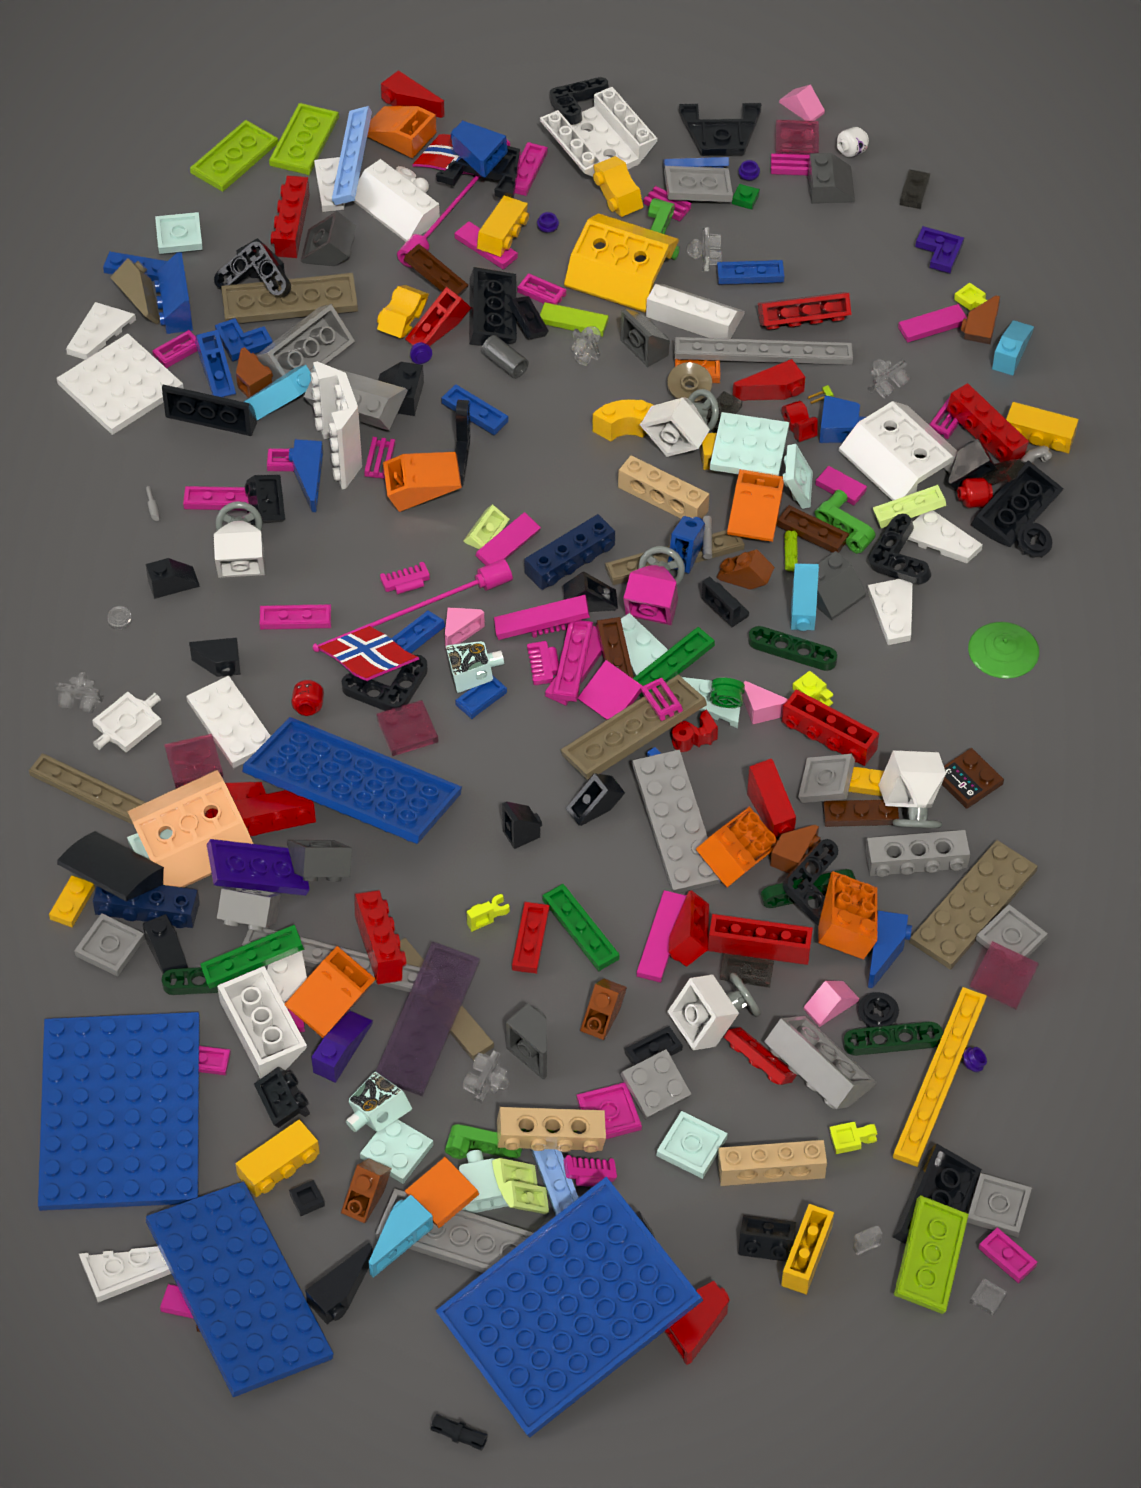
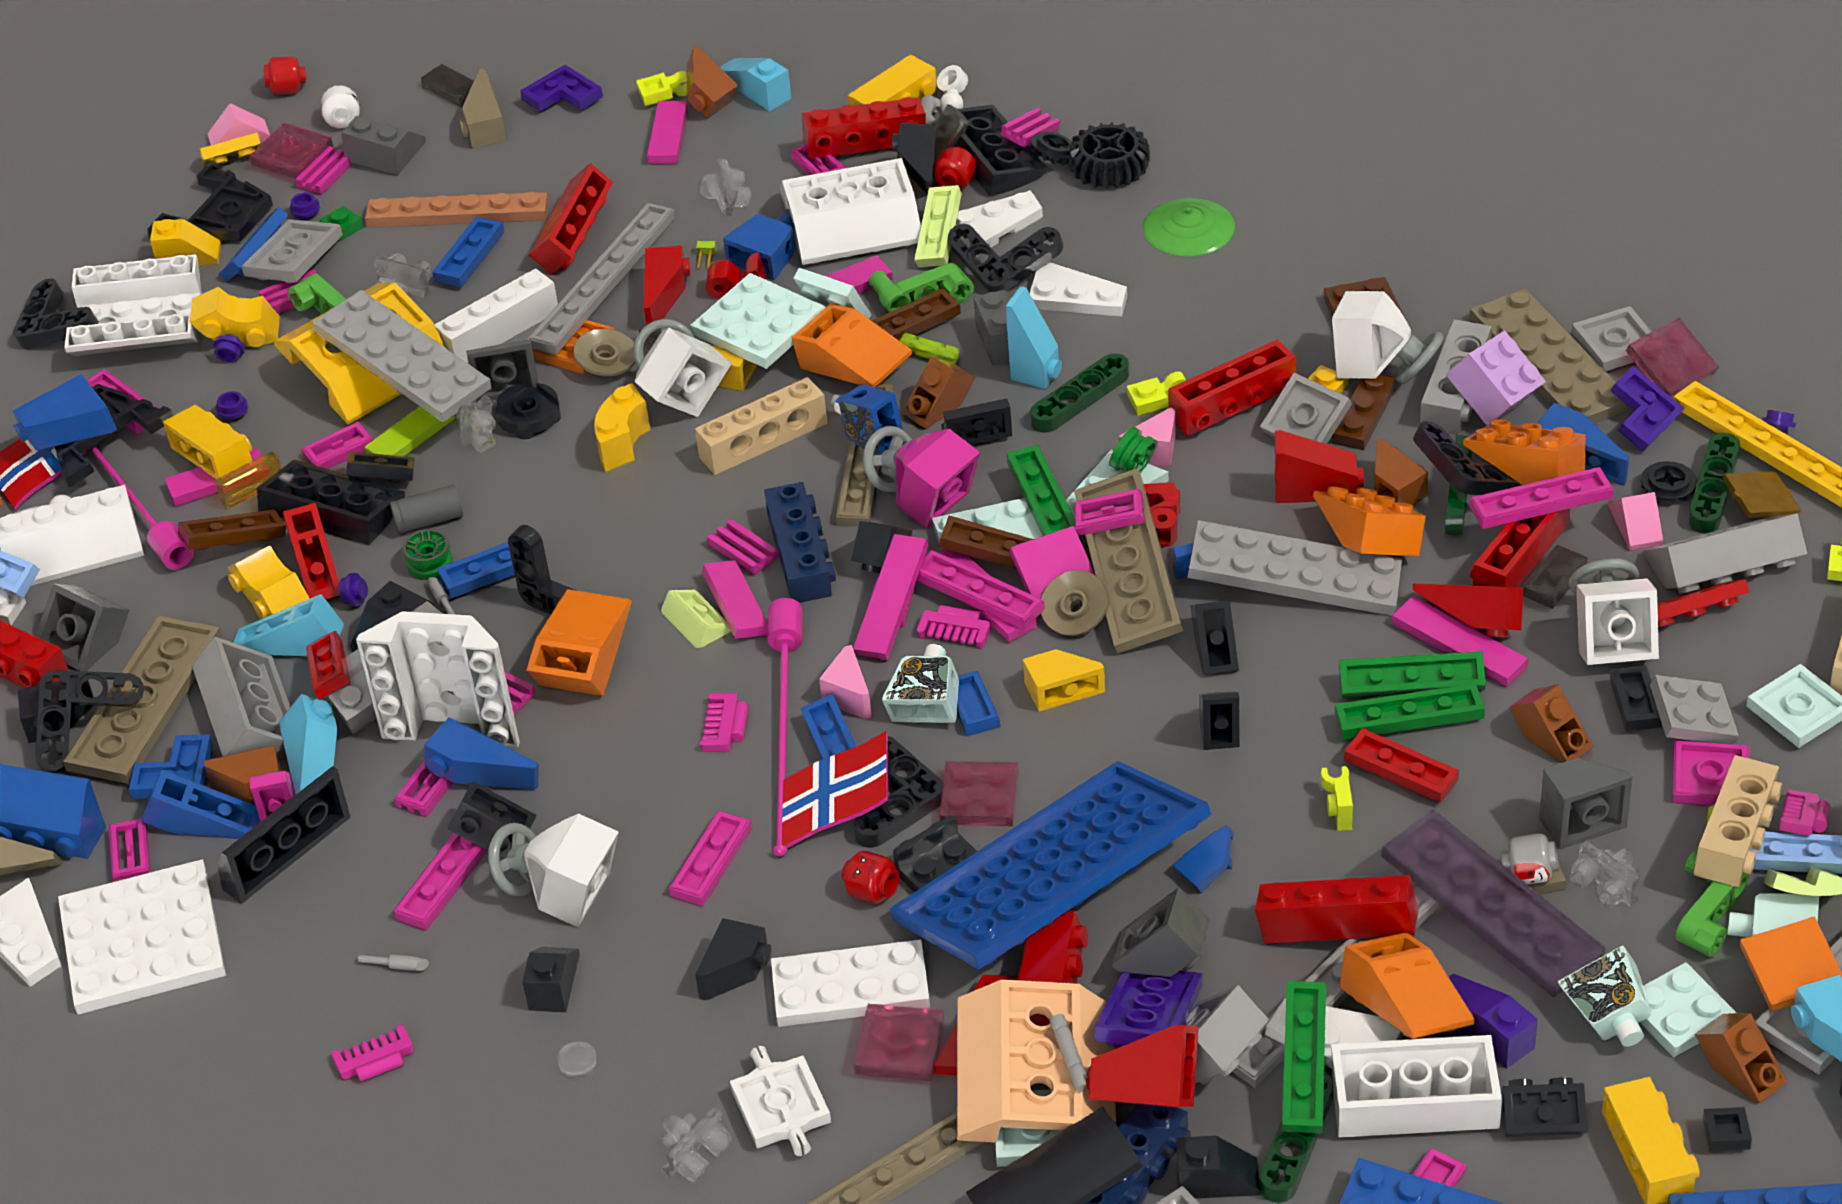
camera: 60 degrees left, 10 degrees down
none -> yellow slope [150,219,221,266]
none -> yellow plate [199,132,261,165]
none -> dark purple plate [213,334,245,362]
none -> clear yellow tile [215,451,281,510]
none -> medium azure slope [233,594,344,656]
none -> dark pink slope [249,771,294,821]
none -> red head [264,56,306,95]
none -> red tile [306,631,350,700]
none -> light grey plate [313,290,491,422]
none -> dark pink piece [331,1024,414,1082]
none -> nougat plate [365,192,549,228]
none -> green wheel [402,529,453,580]
none -> light grey piece [428,577,455,615]
none -> dark tan slope [459,68,507,149]
none -> black plate [495,383,561,440]
none -> dark pink tile [707,519,778,575]
none -> black bracket [893,815,977,892]
none -> white plate [937,65,968,111]
none -> dark pink tile [1001,108,1061,148]
none -> yellow slope [1023,649,1105,712]
none -> dark tan dish [1041,570,1108,636]
none -> light grey wheel [1049,1014,1087,1093]
none -> black gear [1068,122,1150,189]
none -> red slope [1086,1025,1199,1107]
none -> blue slope [1173,825,1233,893]
none -> green plate [1338,651,1486,698]
none -> lavender brick [1446,330,1546,426]
none -> dark pink tile [1469,467,1614,529]
none -> light grey head [1501,833,1559,885]
none -> dark purple plate [1610,366,1685,452]
none -> pearl gold piece [1723,472,1801,518]

